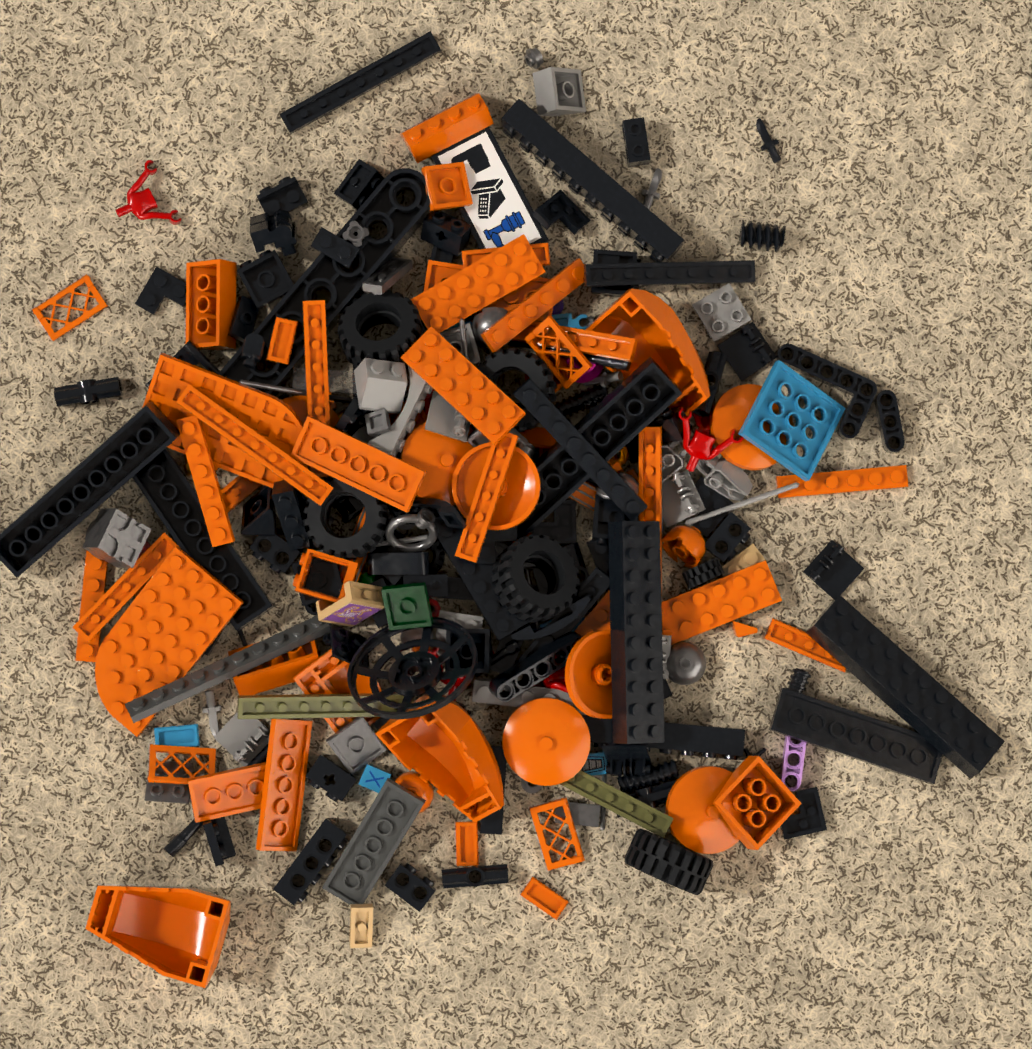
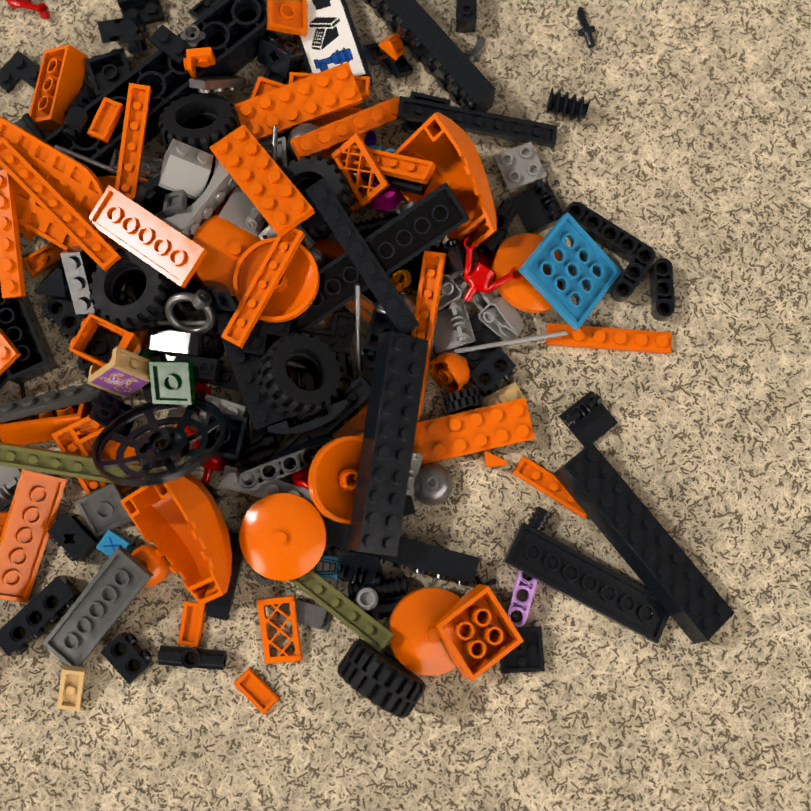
camera: 15 degrees right, 5 degrees down
none -> orange bracket [183,47,216,78]
none -> flat silver axle [355,283,361,380]
none -> light grey plate [356,588,378,610]
none -> orange slope [378,32,406,60]

